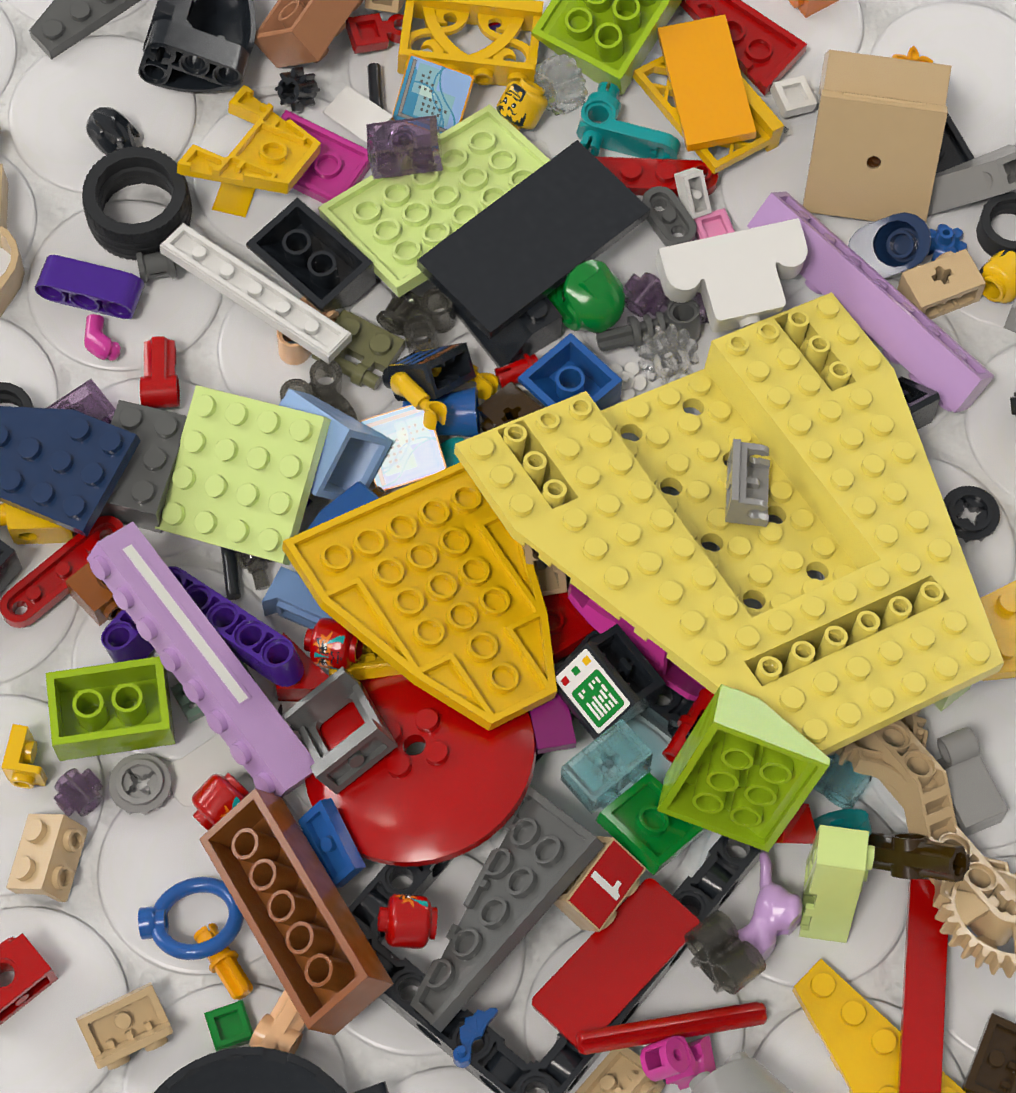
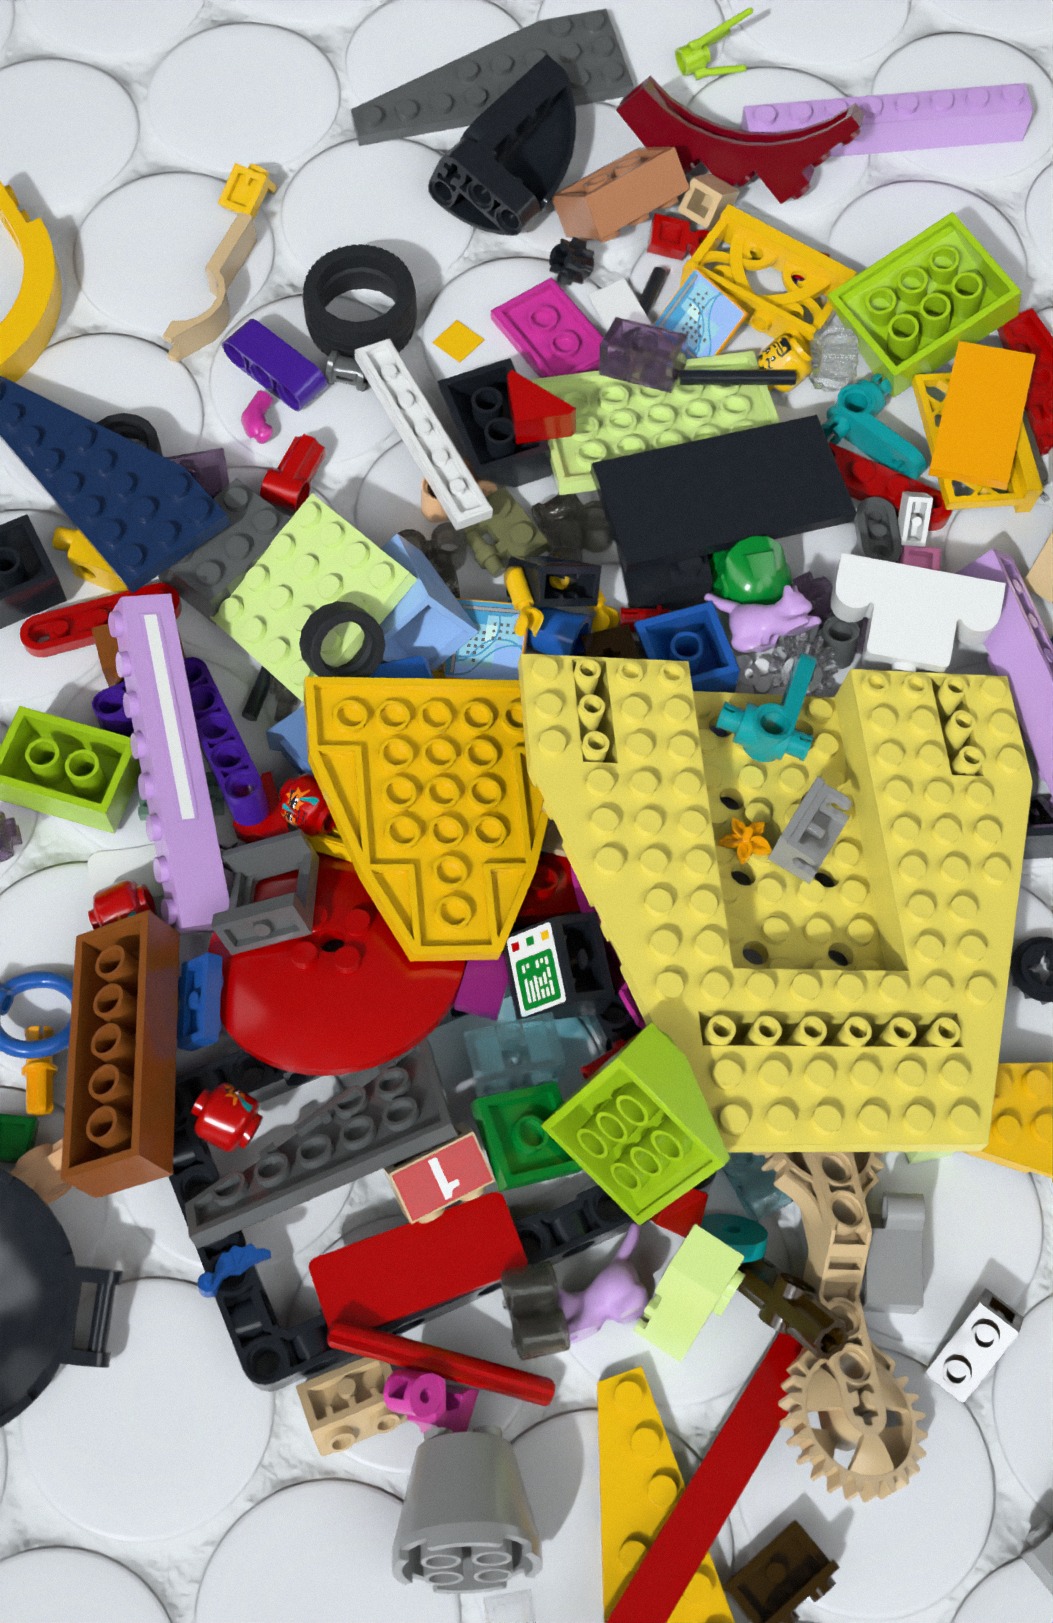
camera: 25 degrees right, 0 degrees up
black piece [85,107,140,155] -> none
light grey gear [109,754,172,815] -> none
yellow wing [177,85,321,194] -> none
none -> black tyre [299,601,386,678]
none -> red slope [507,370,576,444]
none -> black bar [679,369,796,385]
none -> lavender animal [704,585,822,653]
none -> teal piece [715,652,817,762]
none -> light orange plant [718,817,772,865]

